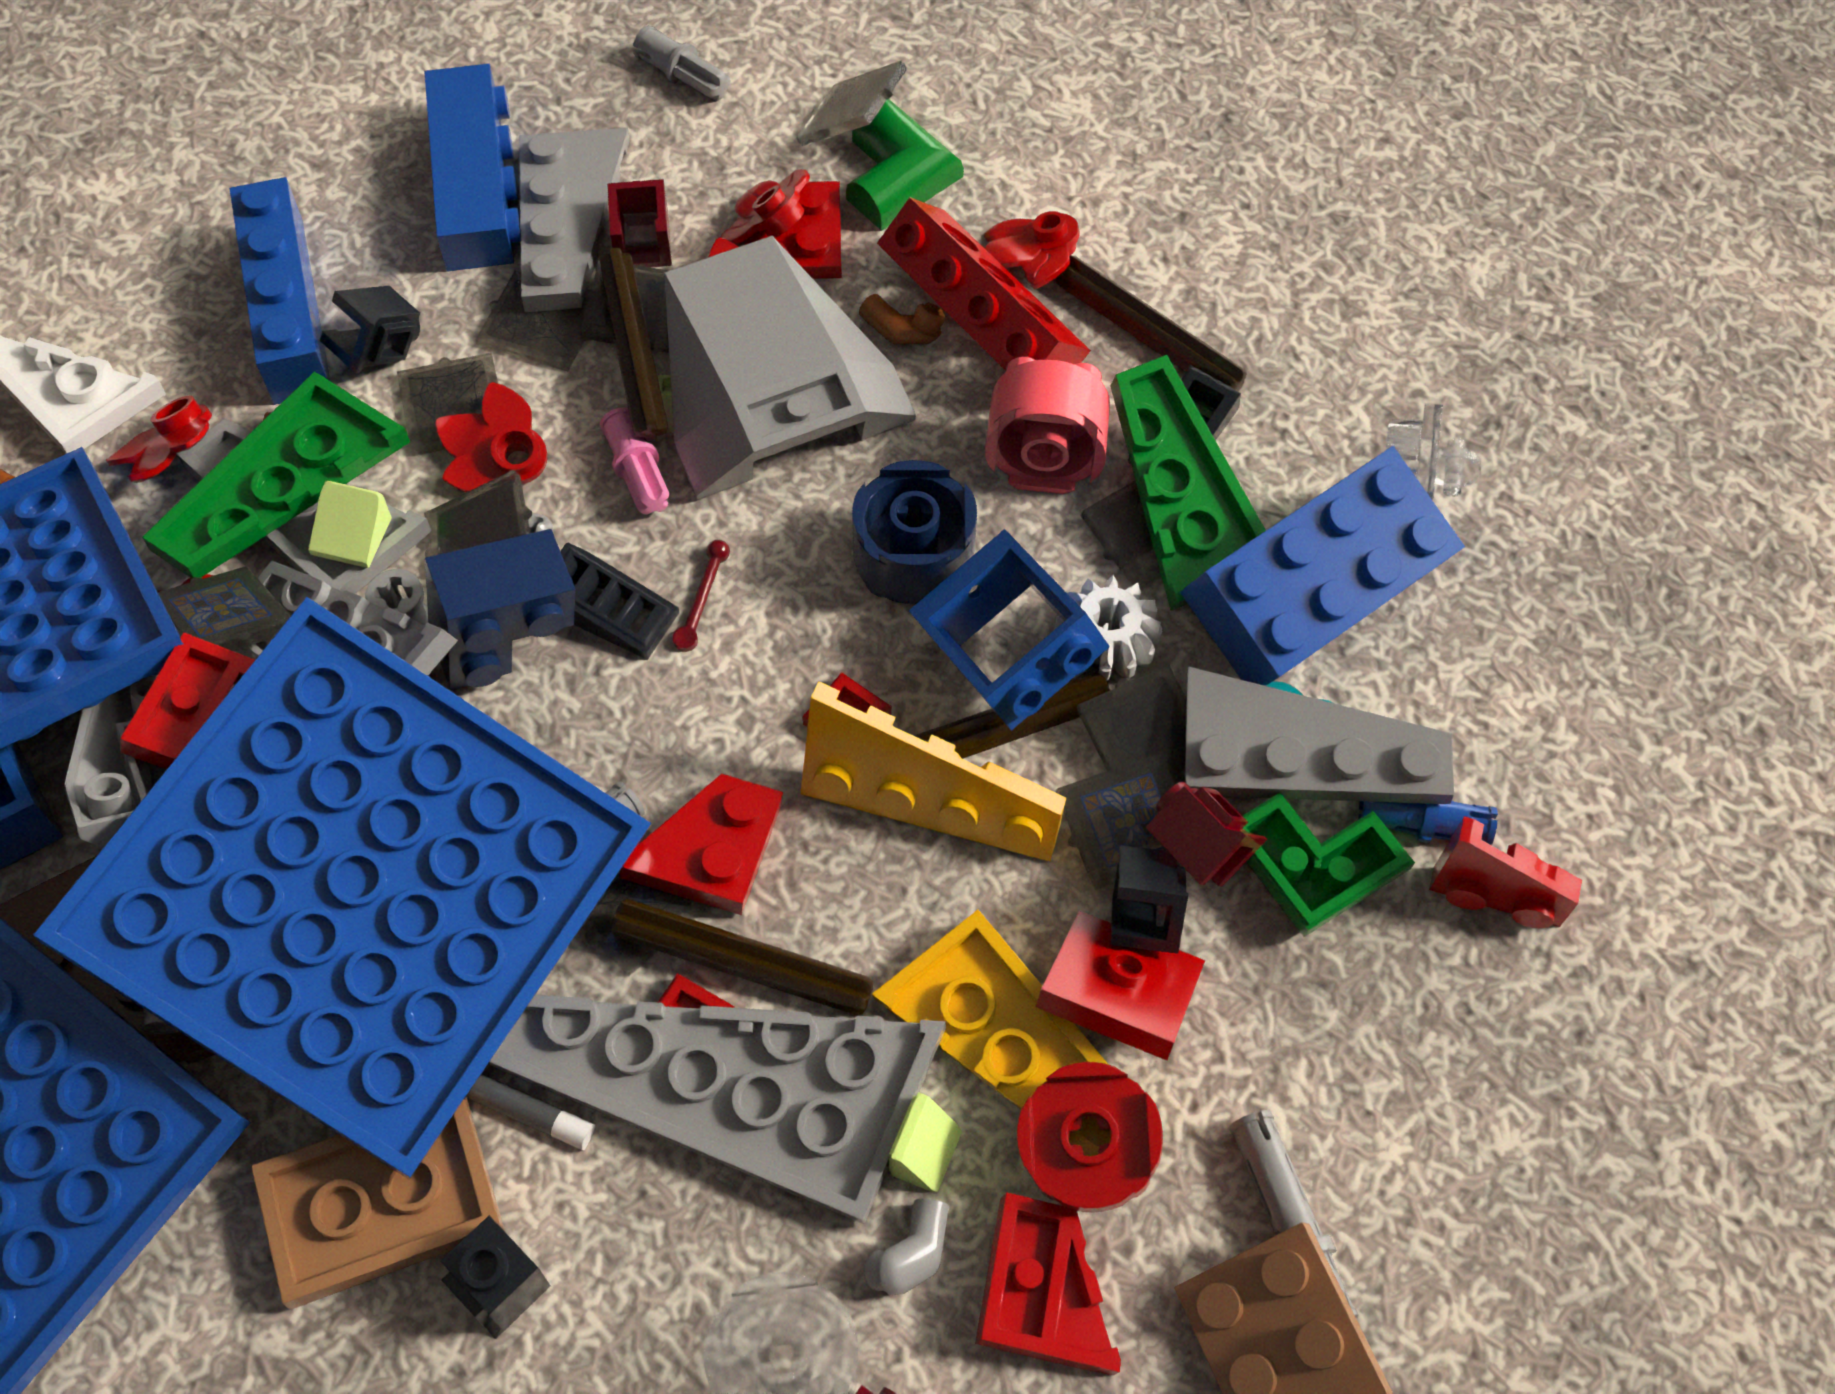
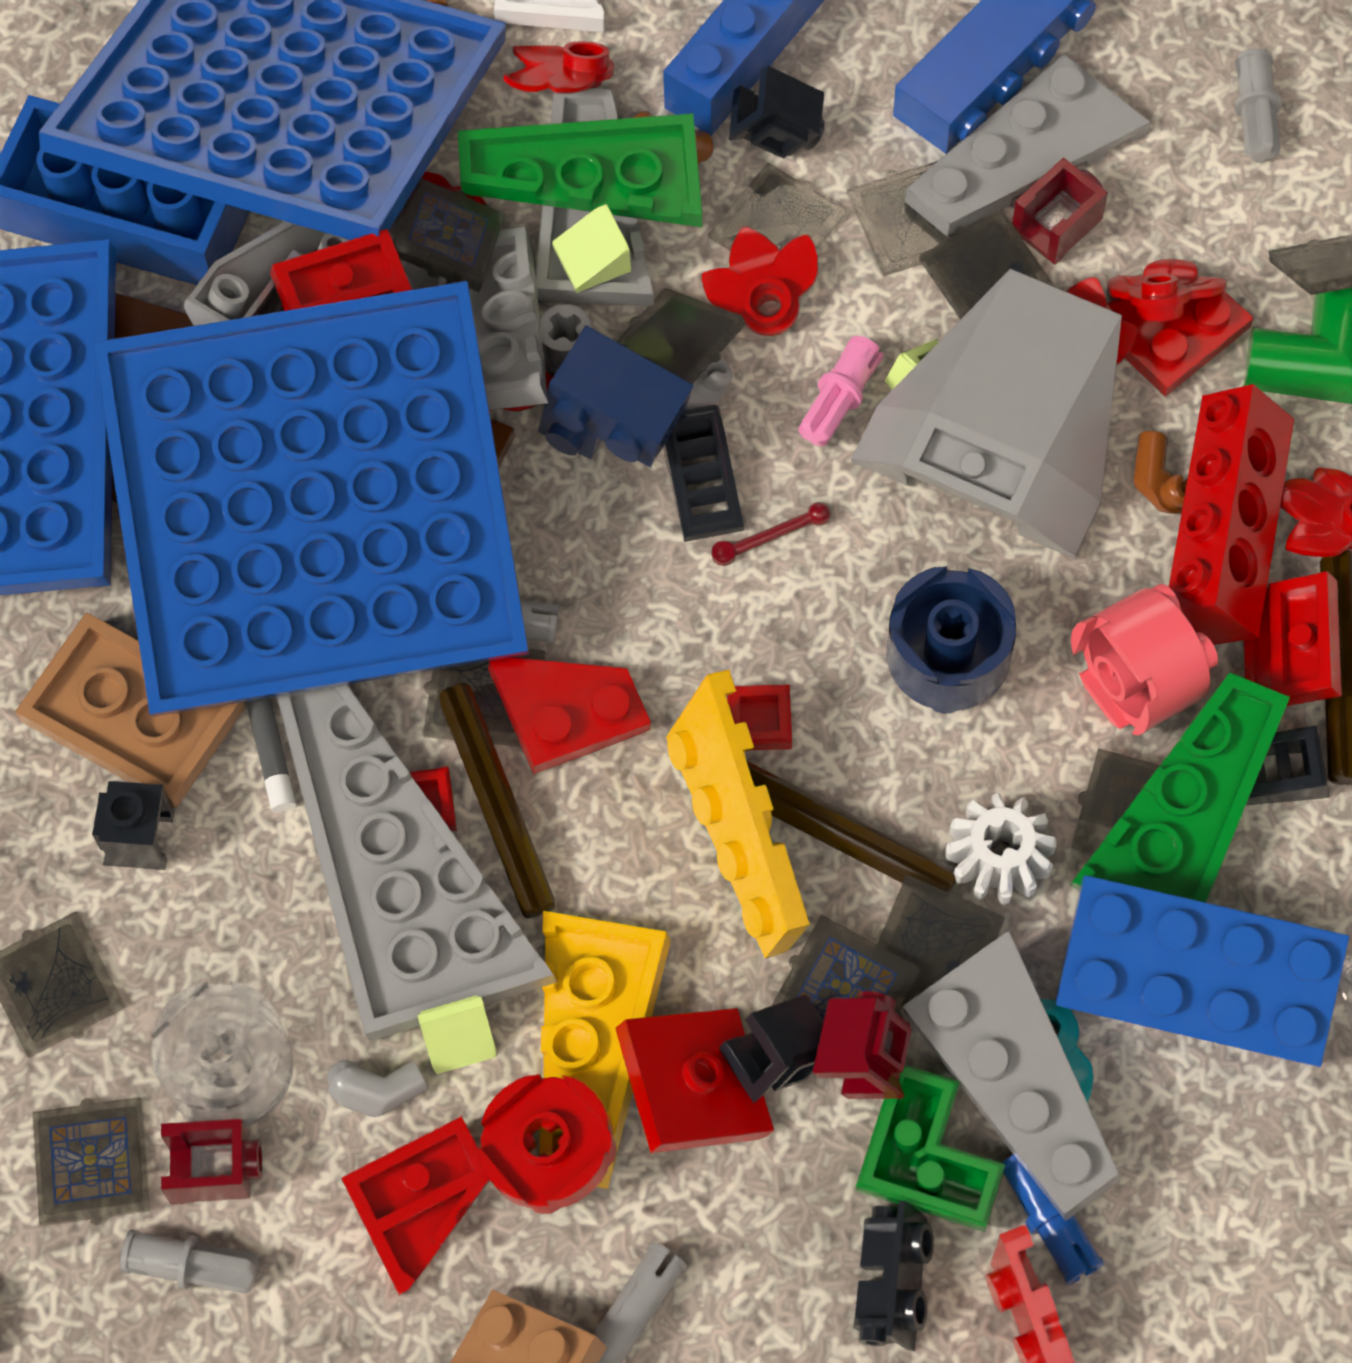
camera: 55 degrees right, 5 degrees up
dark brown axle [598,248,669,442] -> none
blue window [909,529,1110,731] -> none
none -> black hinge [853,1201,934,1351]
none -> red plate [1244,571,1342,707]

